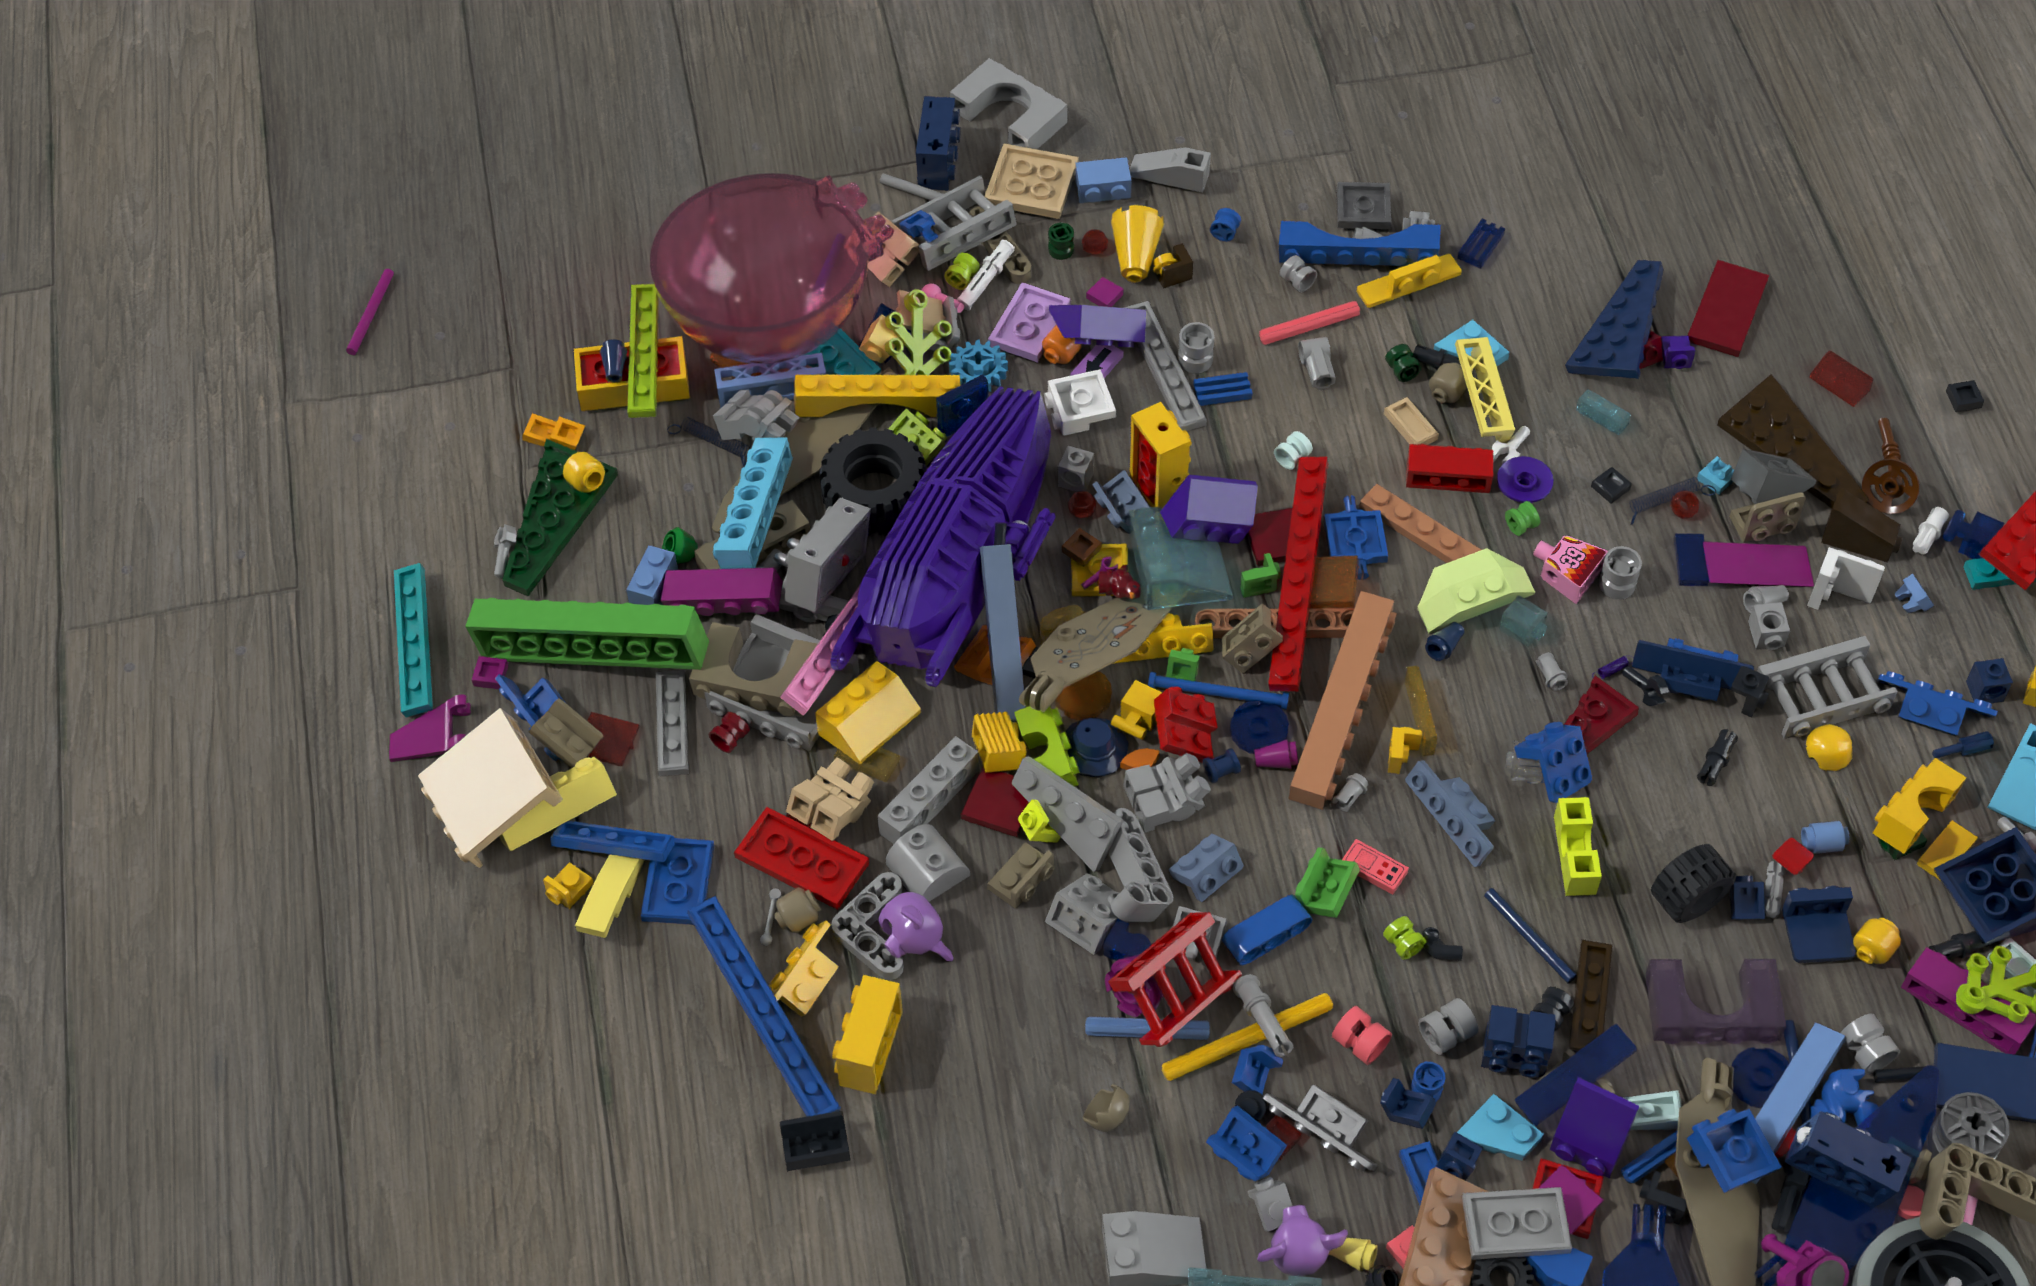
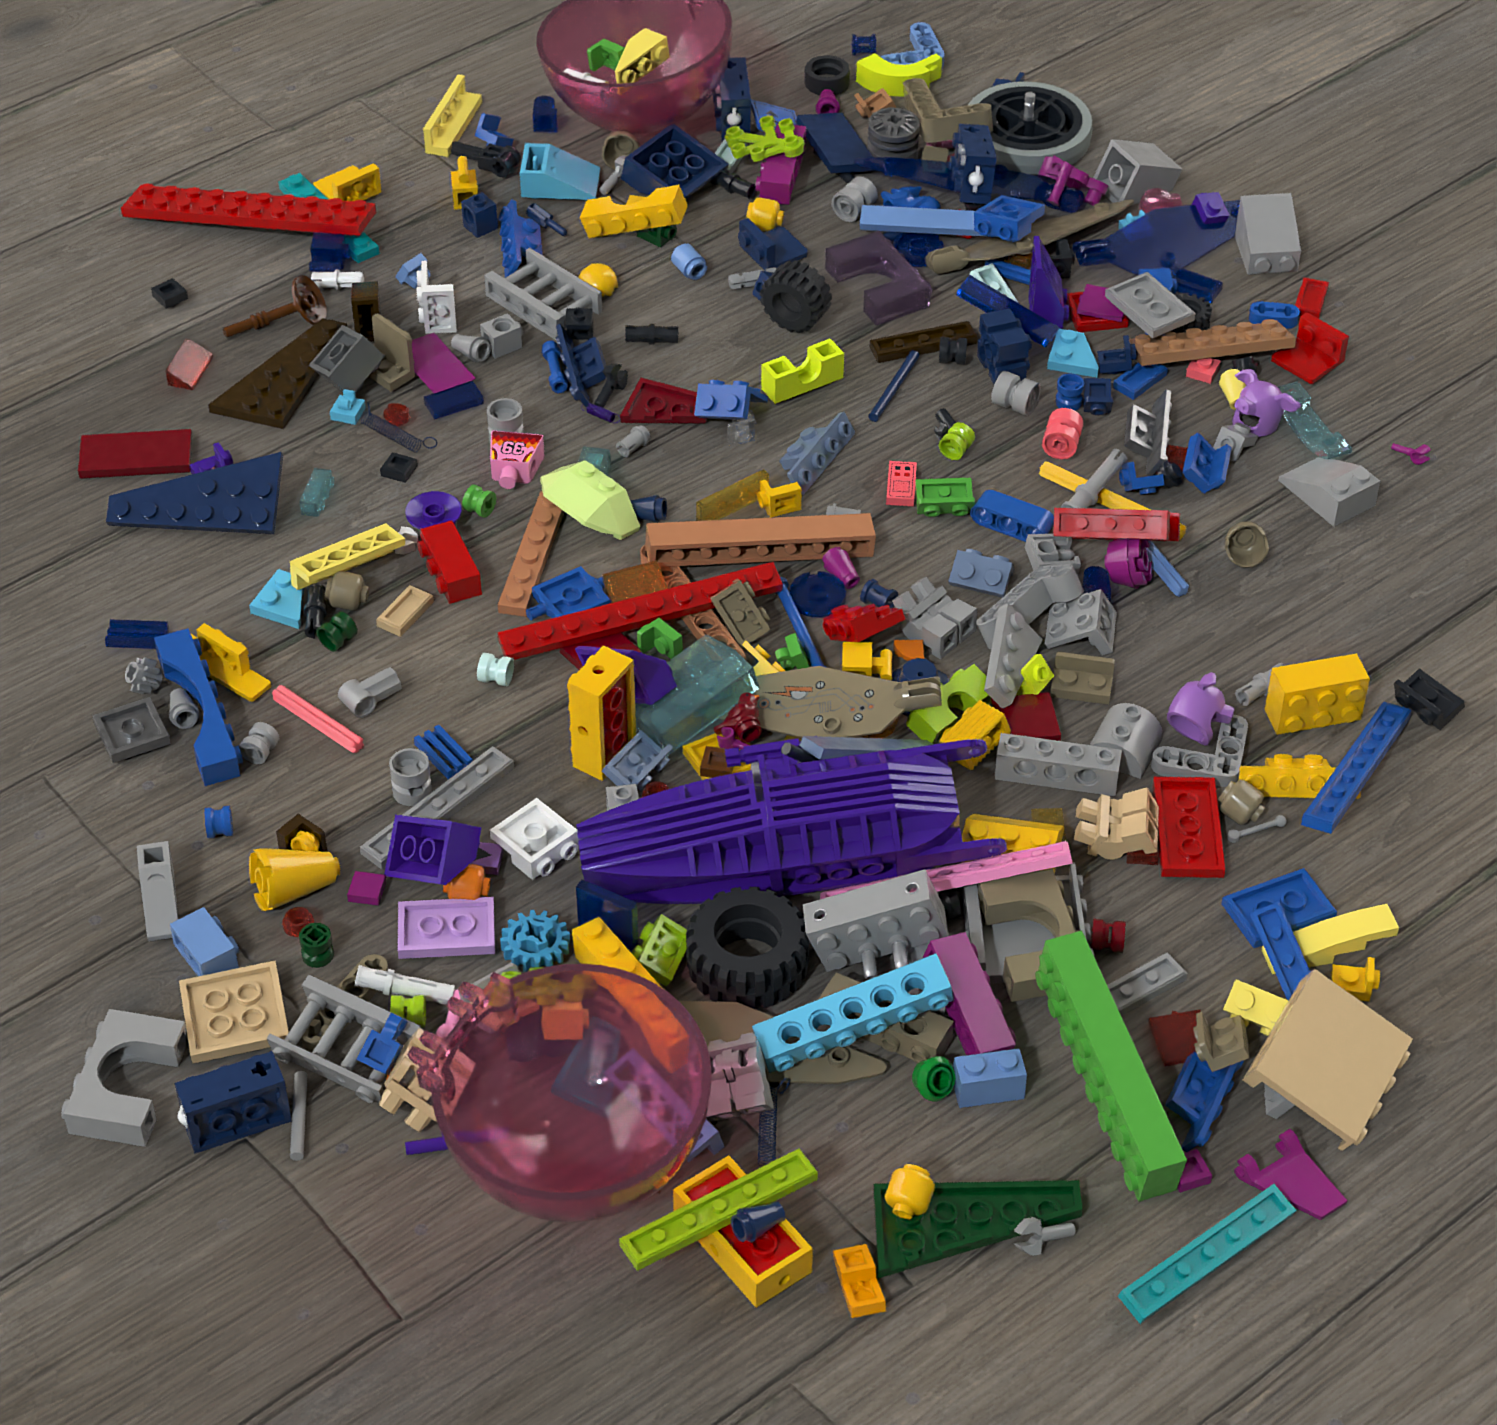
camera: 120 degrees left, 10 degrees down
red slope [1772,837,1814,875] -> none
none -> light grey pin [1235,663,1286,706]

